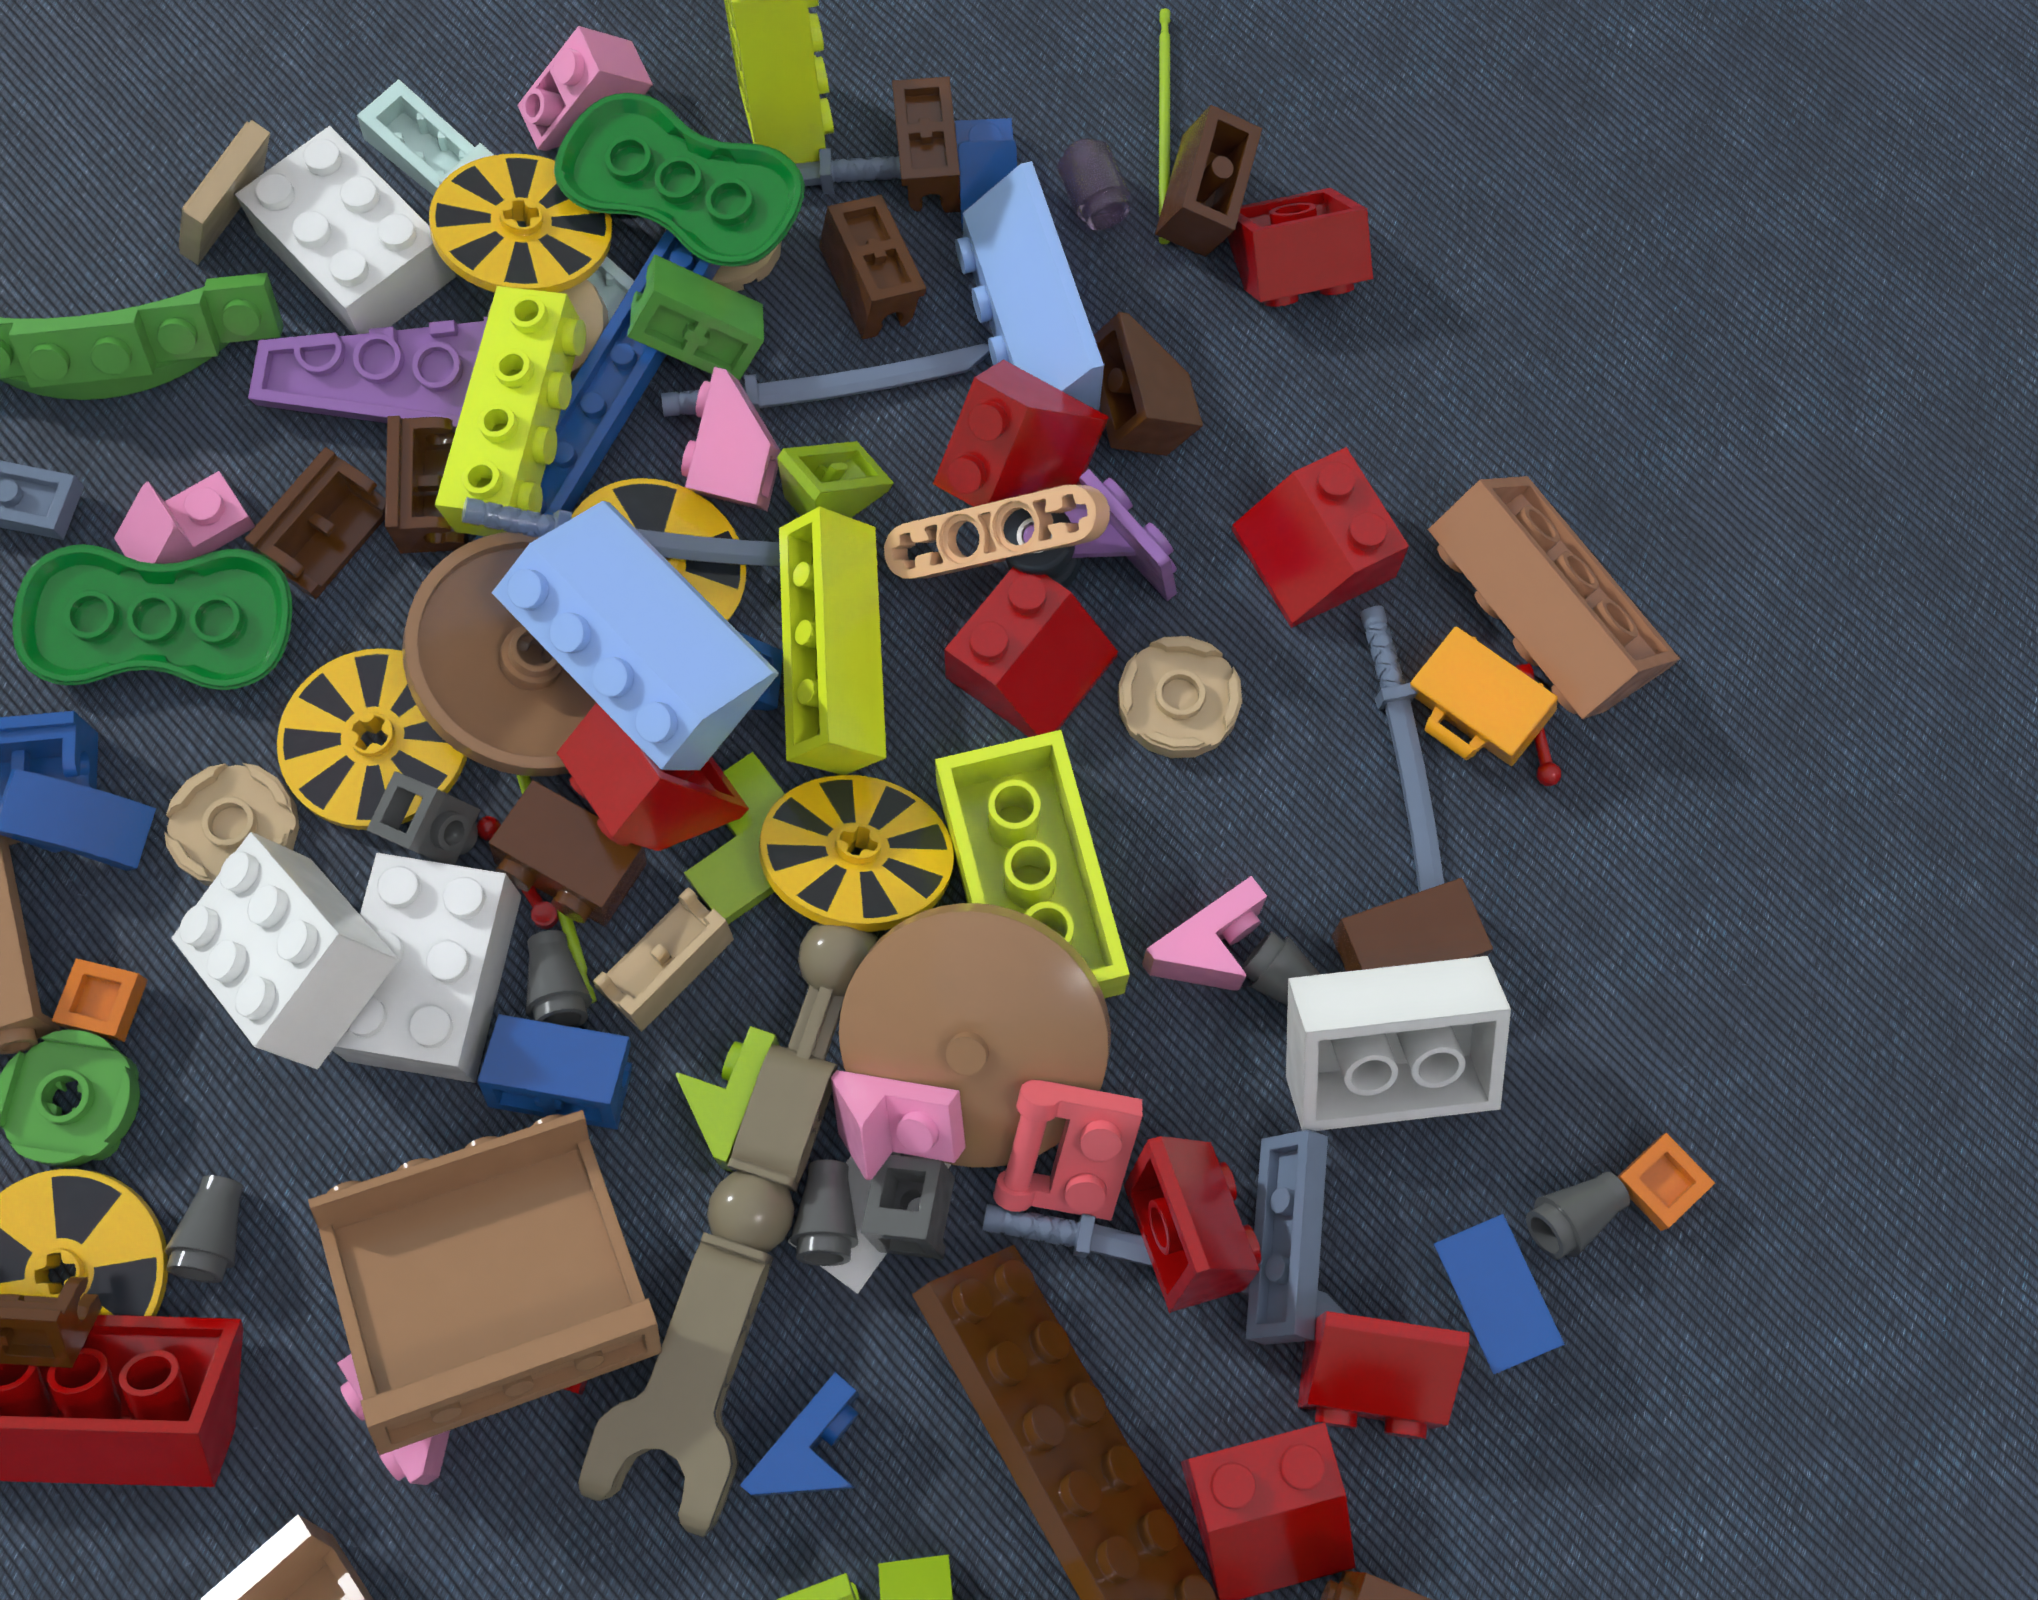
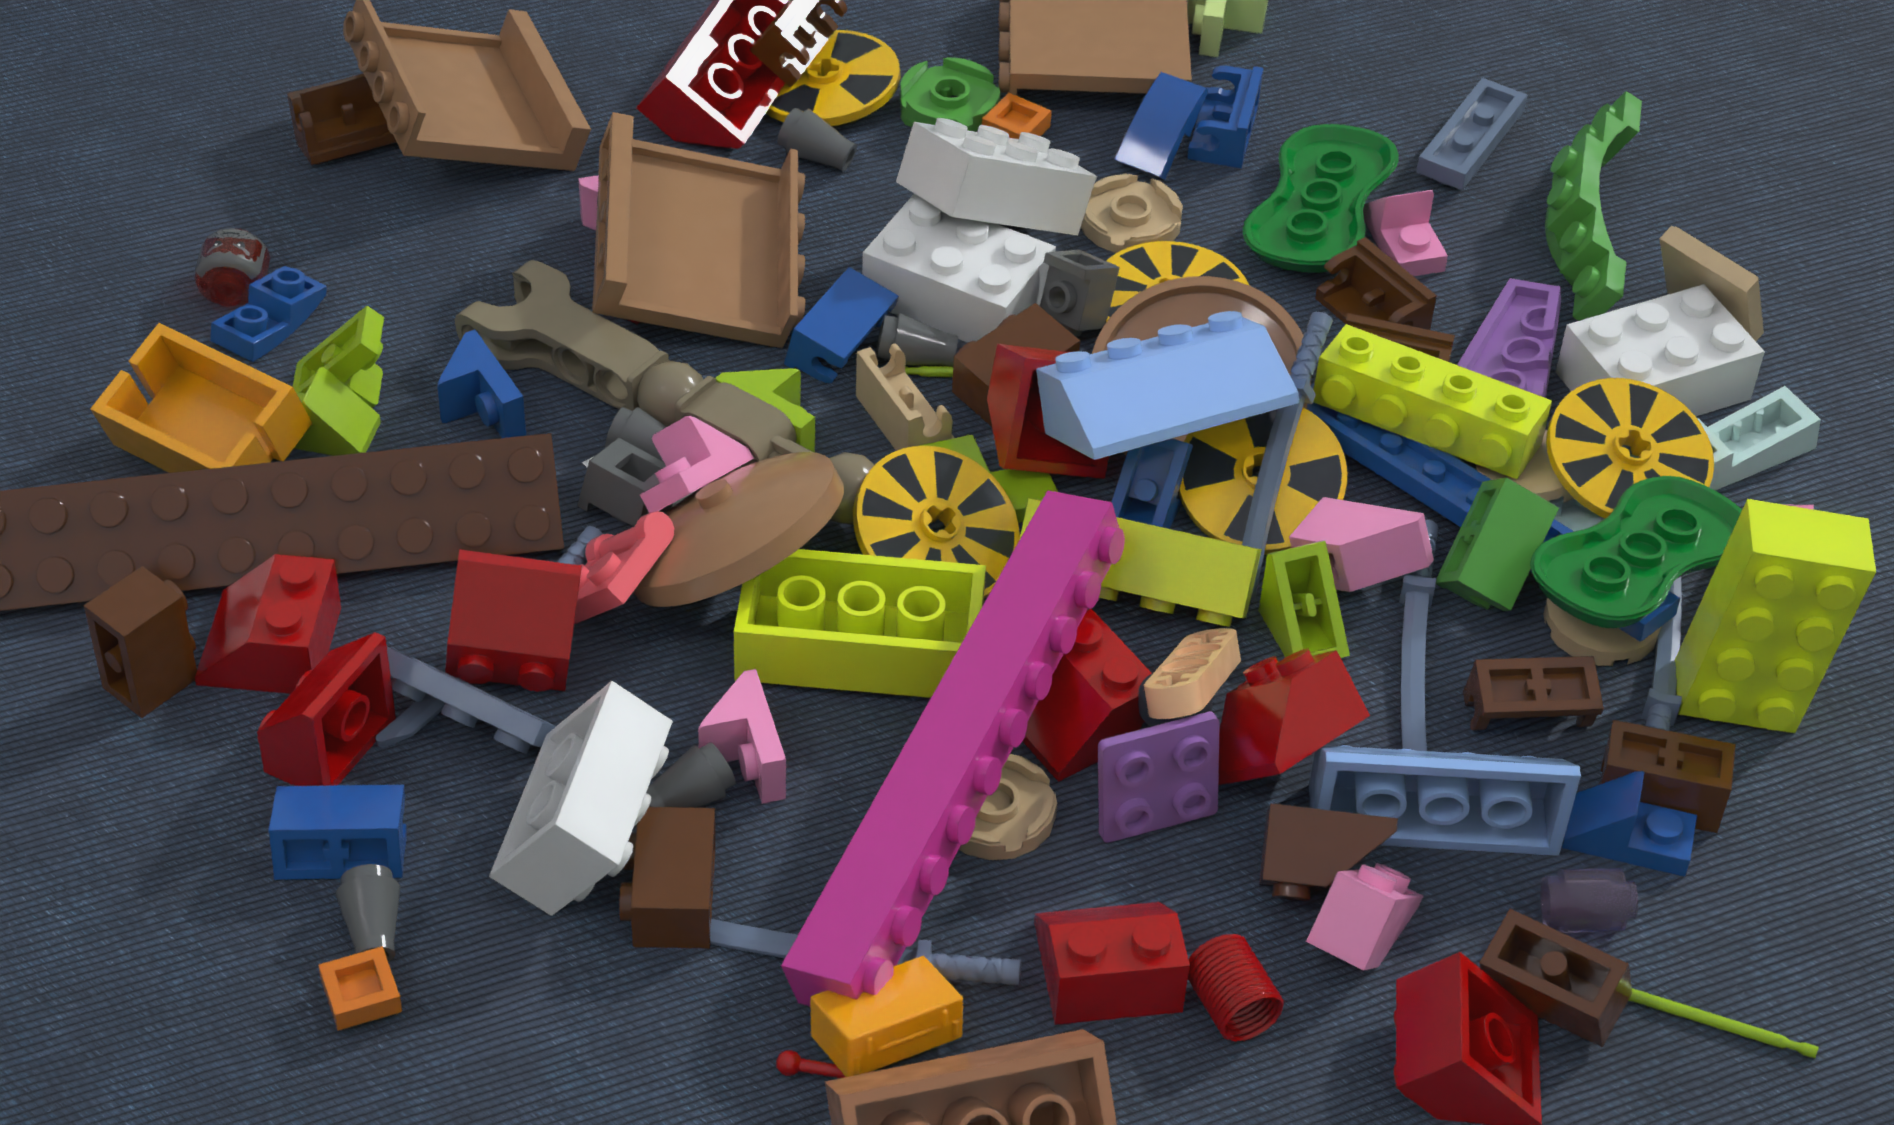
camera: 110 degrees right, 25 degrees down
none -> dark pink brick [781,490,1125,1006]
none -> red piece [1188,934,1284,1041]
none -> bright pink slope [1306,863,1423,971]

